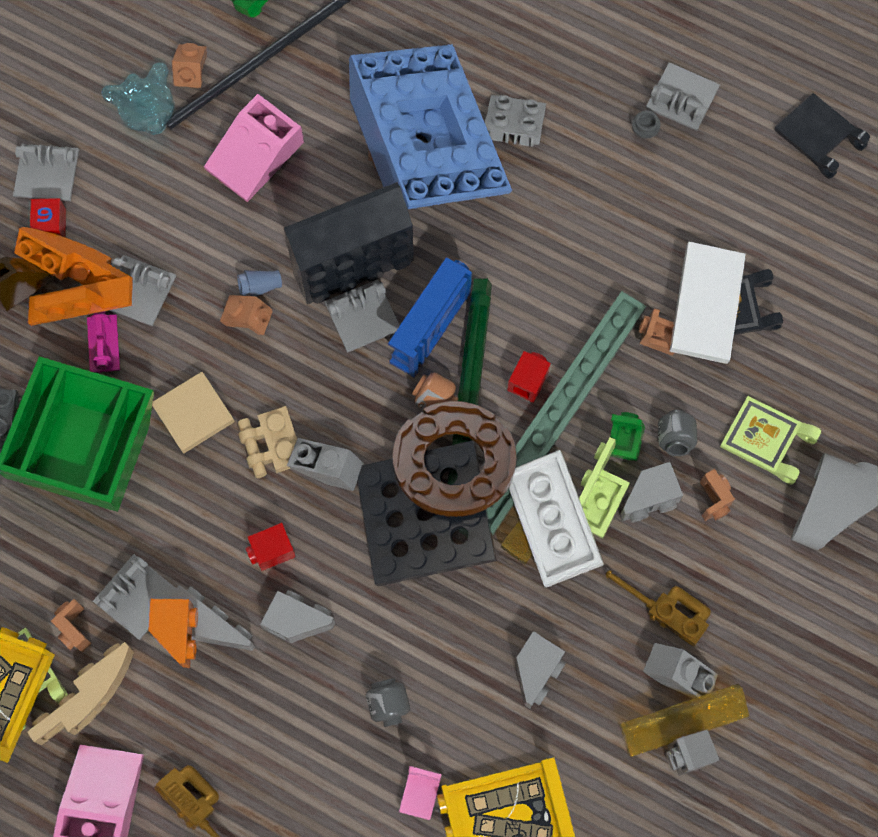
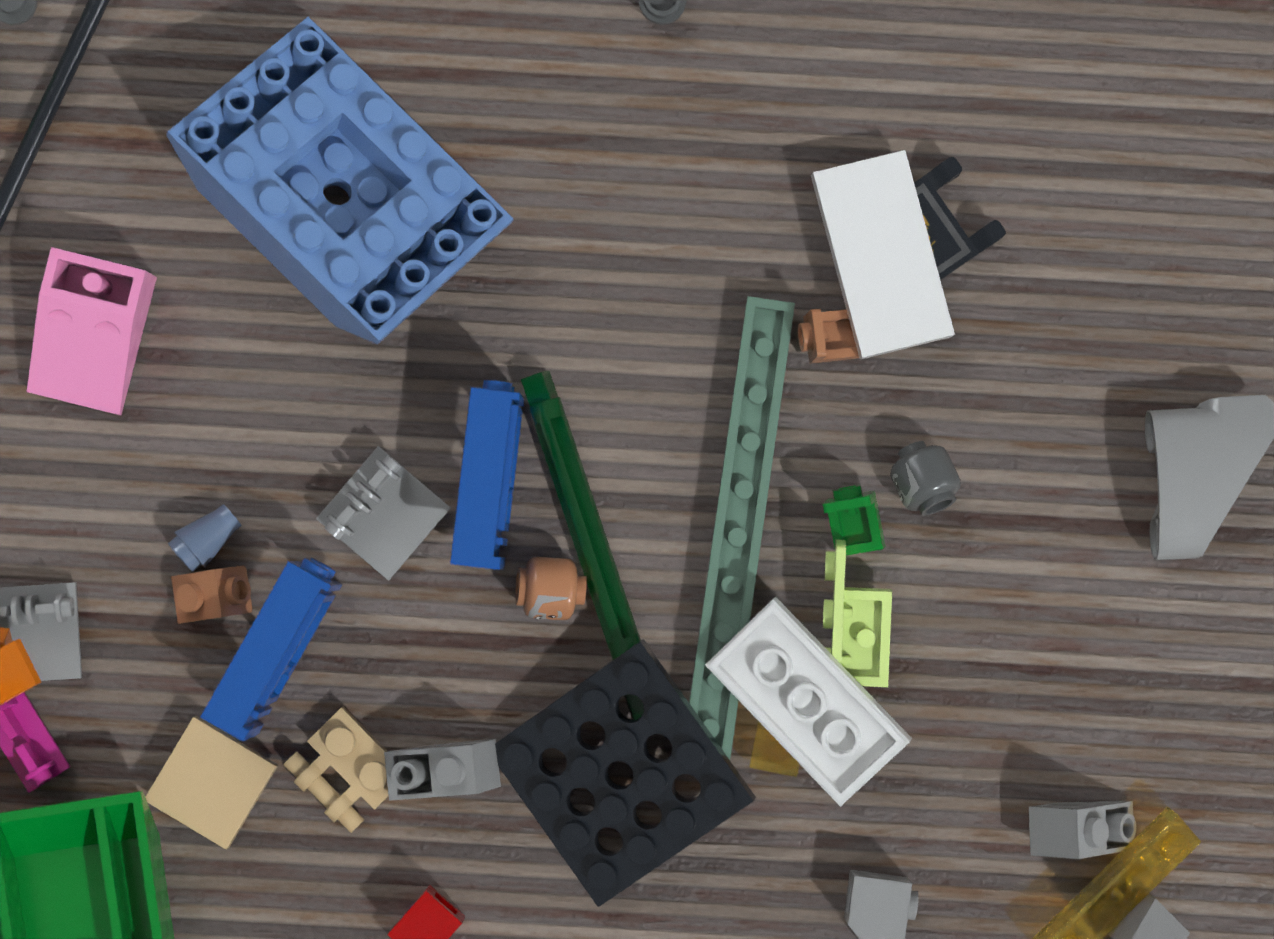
camera: 25 degrees left, 15 degrees up
black slope [284,182,414,305] -> none
reddish brown plate [393,401,516,517] -> none
light grey hinge [485,95,546,147] -> none
red brick [507,351,551,403] -> none
pearl gold piece [605,570,711,647] -> none
light grey slope [620,462,683,522] -> none
nougat bracket [700,469,735,521] -> none
yellowish green flag [720,396,821,485] -> none
none -> blue door [200,558,343,742]

